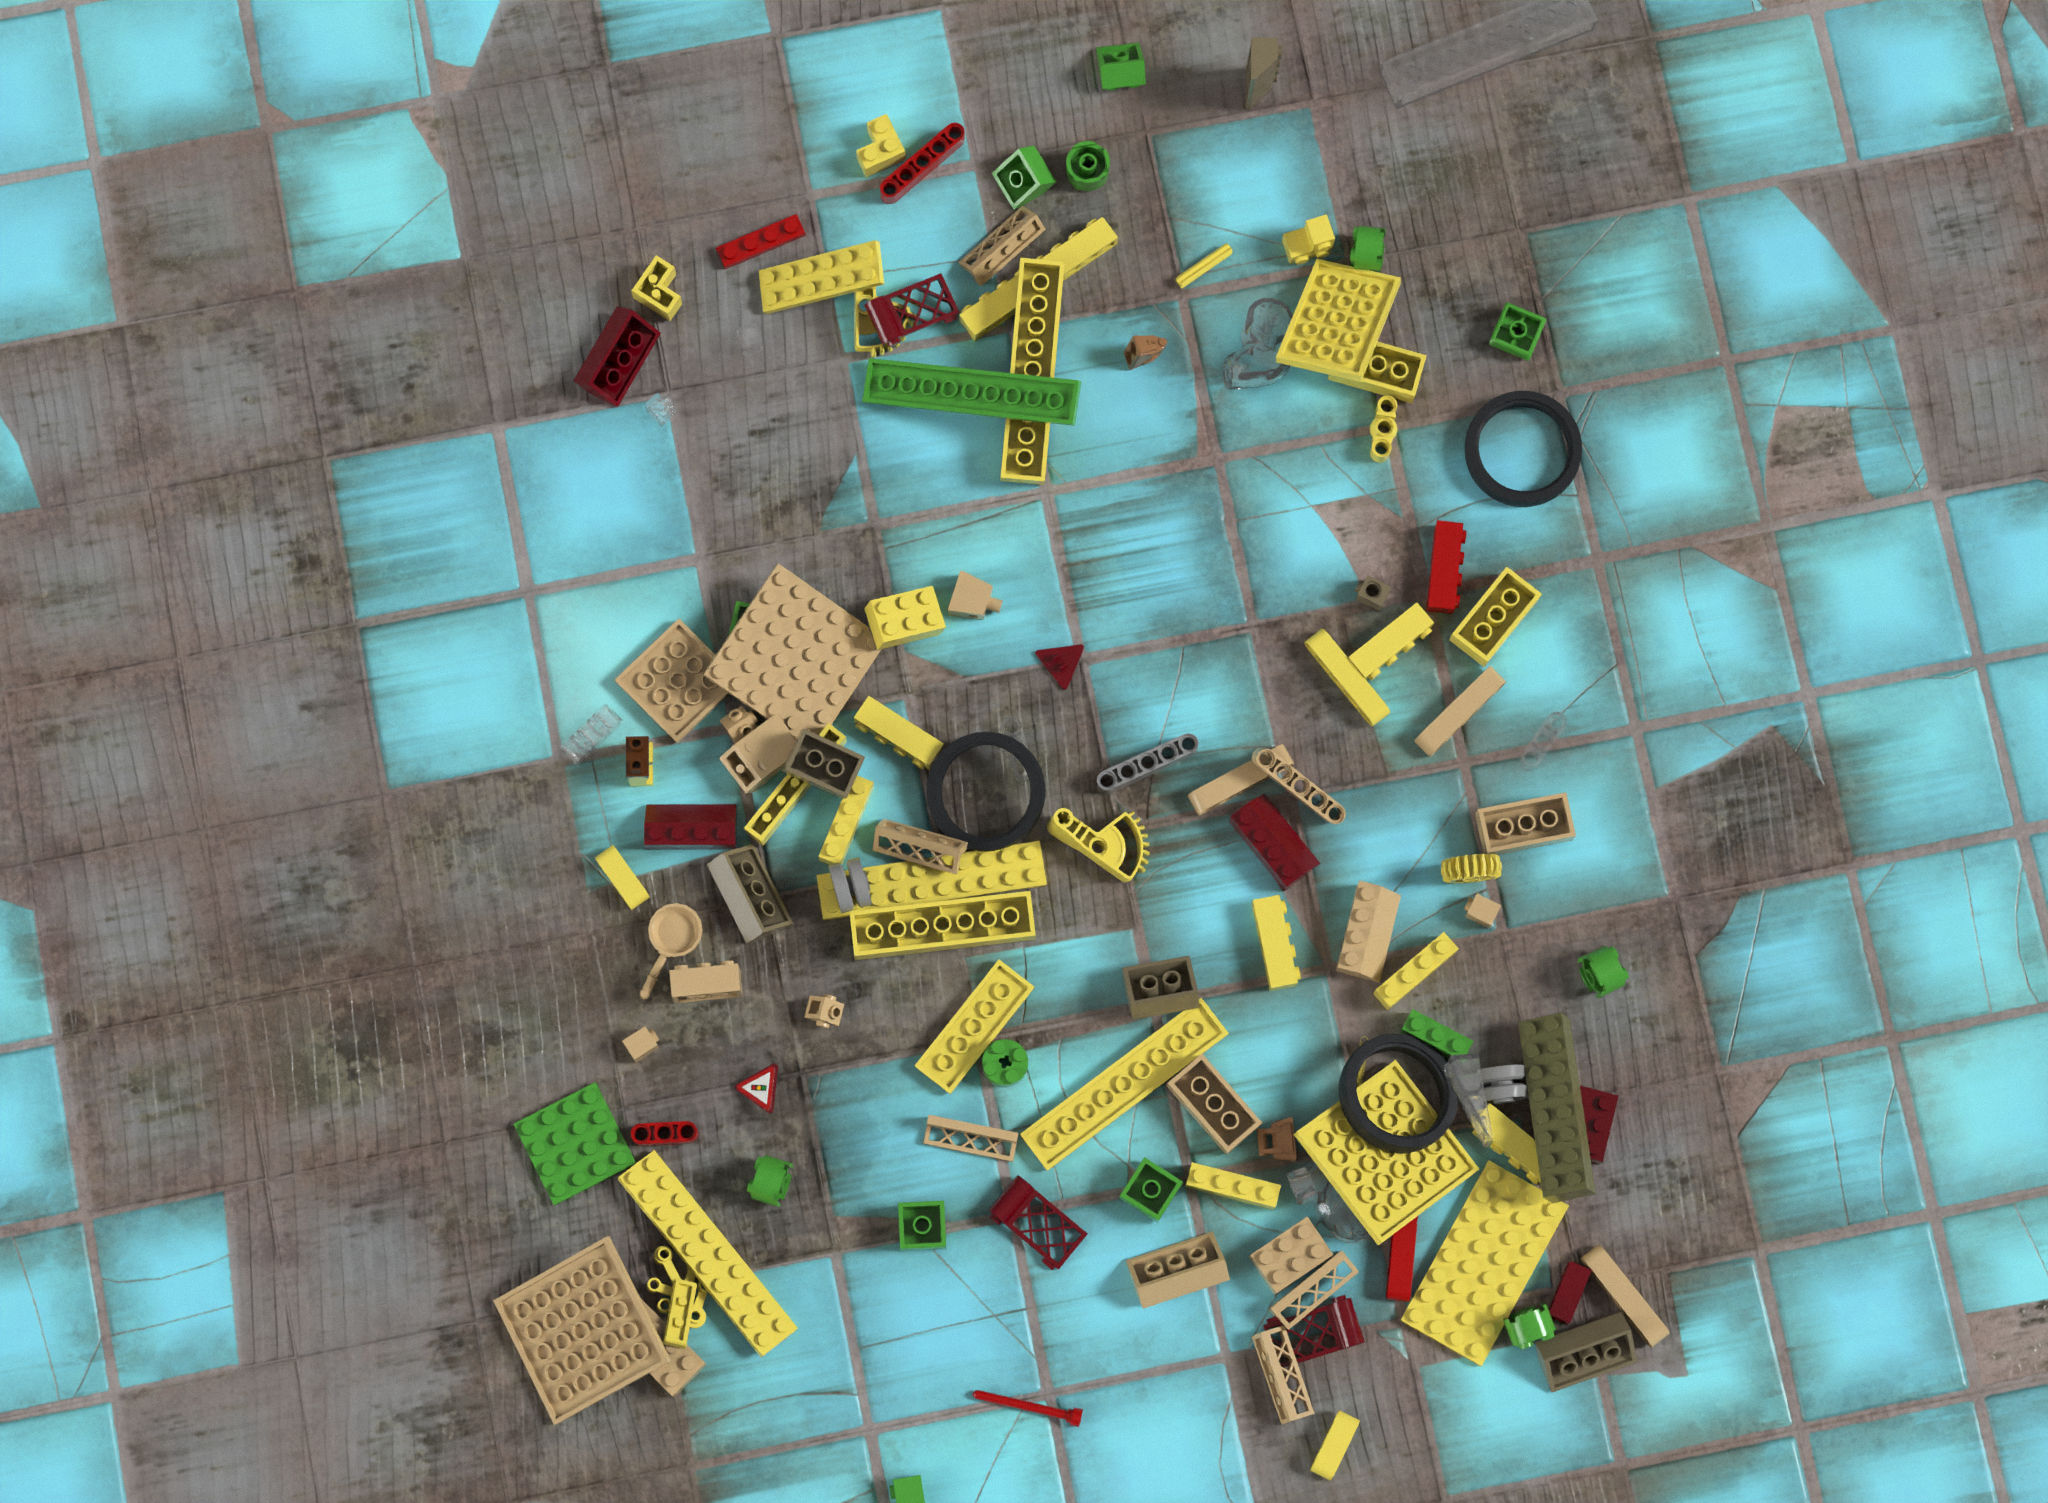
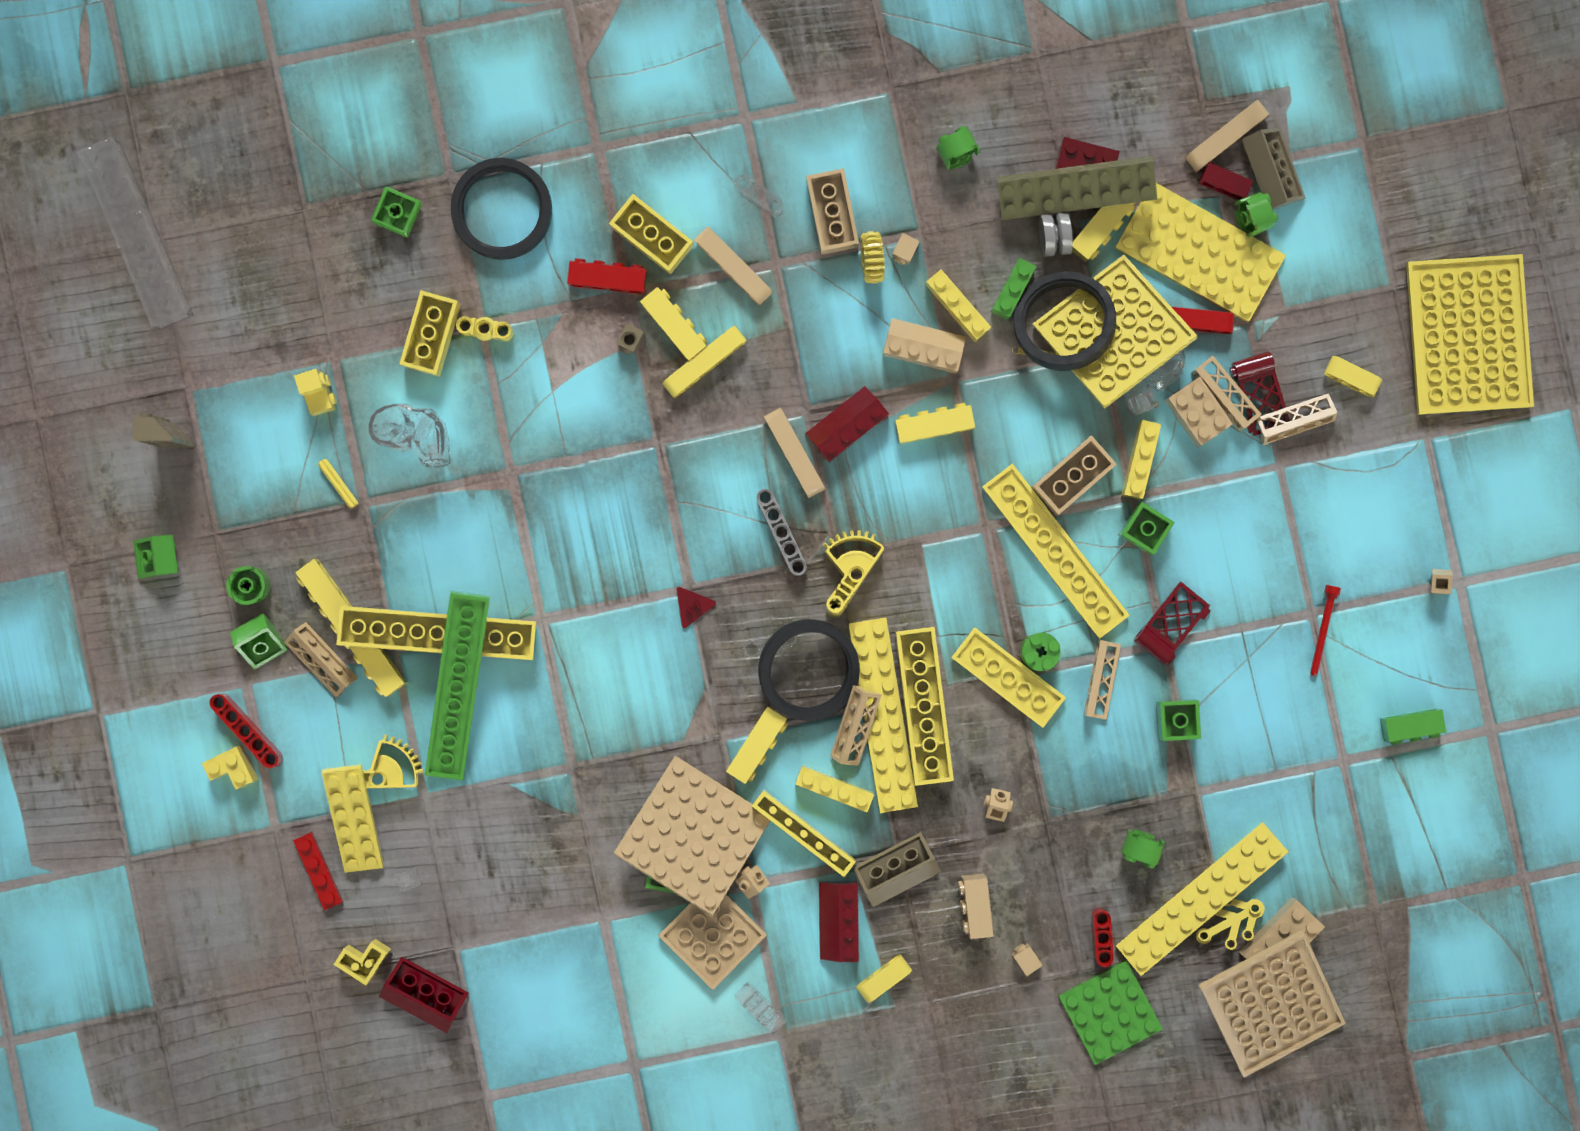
camera: 85 degrees left, 10 degrees up
reddish brown hips [626,736,653,787] -> none
tan piece [640,903,703,1000] -> none
clear brick [645,392,678,427] -> none
light yellow tile [662,1278,697,1349] -> none
tan slope [719,714,796,793] -> none
piece [735,1063,778,1114] -> none
dark tan brick [782,728,865,800] -> none
light grey wheel [828,857,872,914] -> none
dark red piece [864,273,960,347] -> none
light yellow brick [864,586,946,650] -> none
tan torso [948,570,1003,620] -> none
dark tan brick [1122,956,1199,1020] -> none
medium nougat piece [1124,335,1167,370] -> none
tan slope [1126,1231,1230,1309] -> none
tan beam [1252,748,1346,824] -> none
medium nougat piece [1257,1117,1297,1162] -> none
light yellow plate [1276,259,1401,382] -> none
bright green brick [1350,226,1386,272] -> none
clear wedge [1445,1053,1493,1147] -> none

